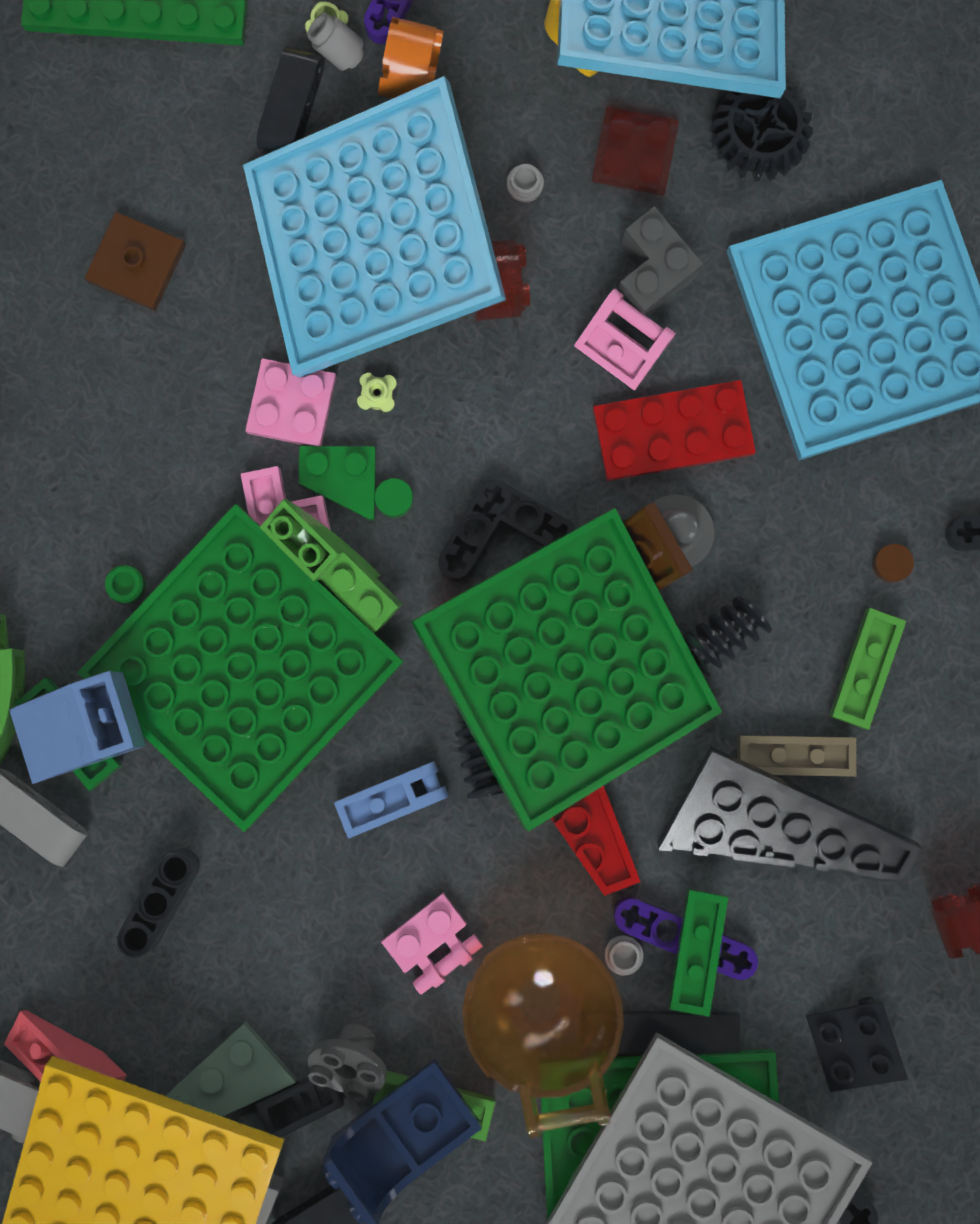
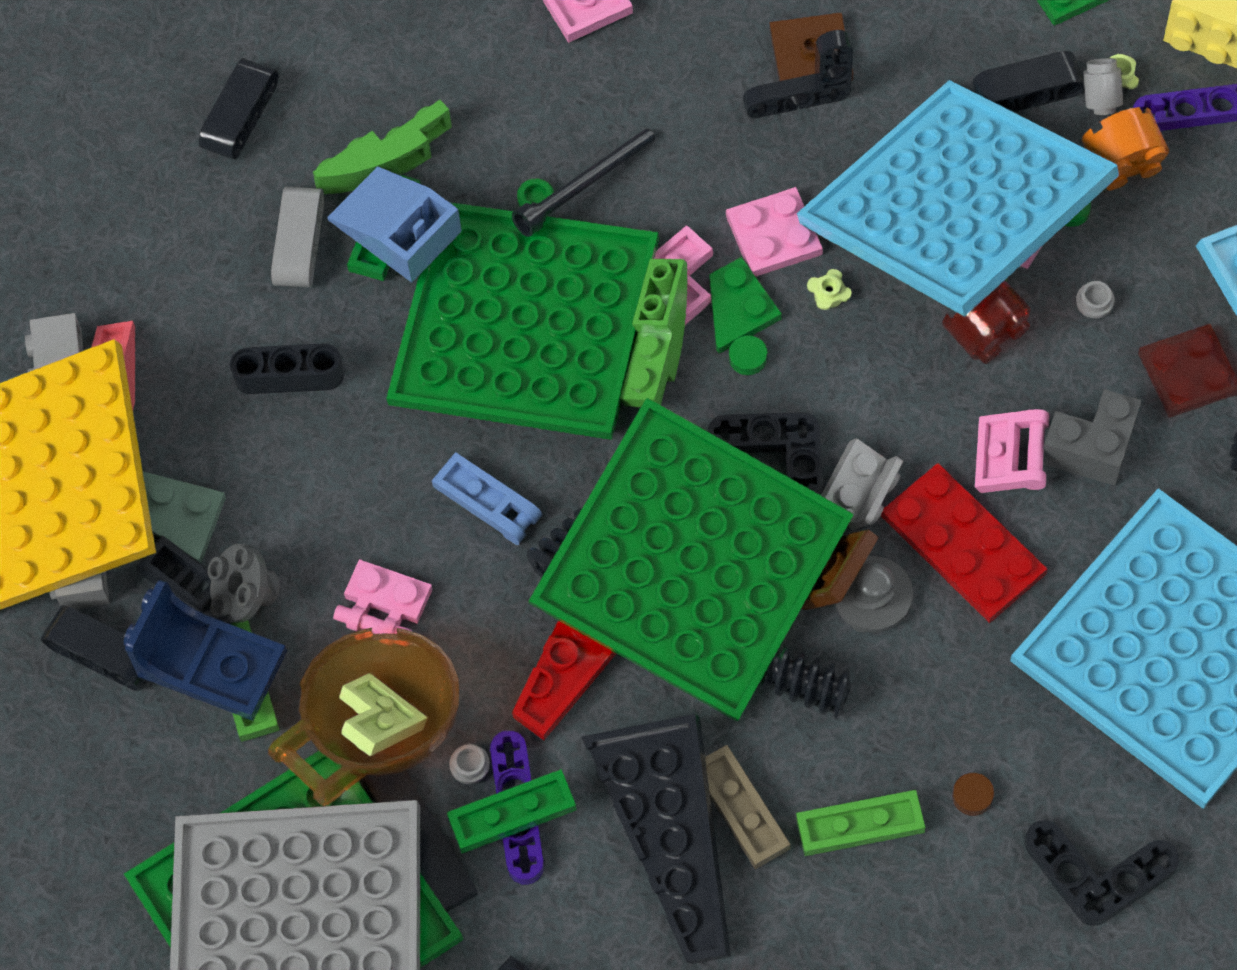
camera: 65 degrees right, 20 degrees down
none -> yellowish green plate [339,673,427,756]
none -> black piece [512,128,655,237]
none -> black beam [743,30,853,119]
none -> light grey bracket [821,438,903,530]

